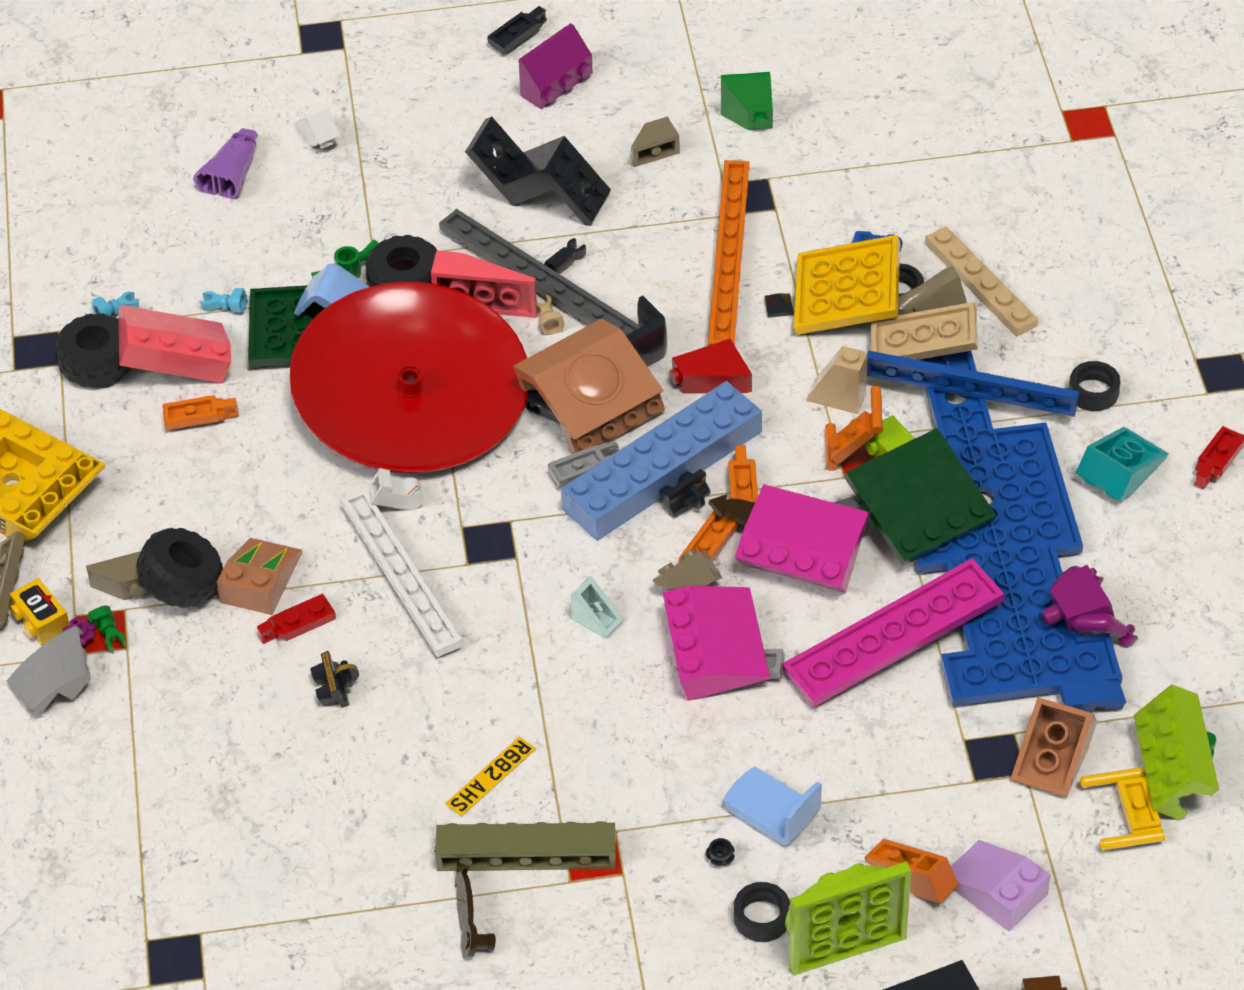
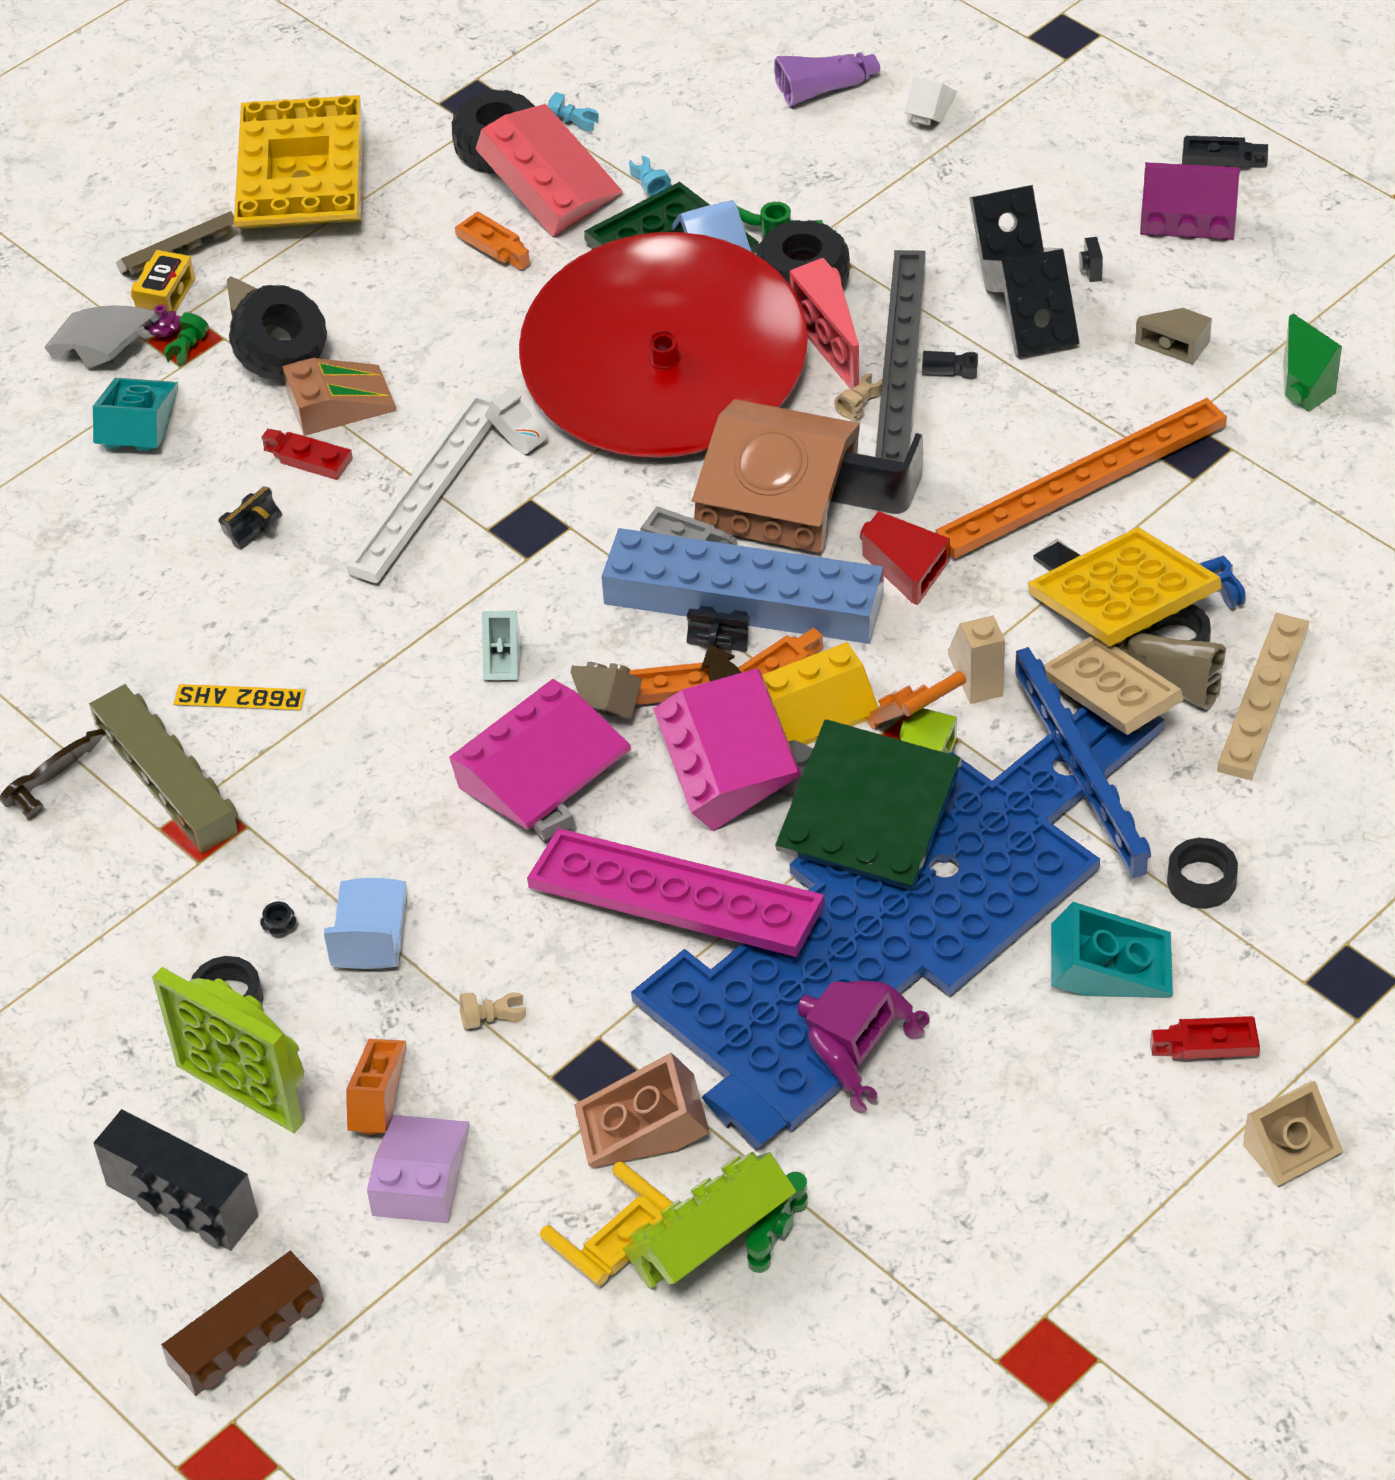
camera: 55 degrees right, 0 degrees up
none -> teal slope [93,377,178,451]
none -> tan piece [459,992,526,1029]
none -> yellow slope [762,642,878,745]
none -> black plate [1079,237,1103,282]

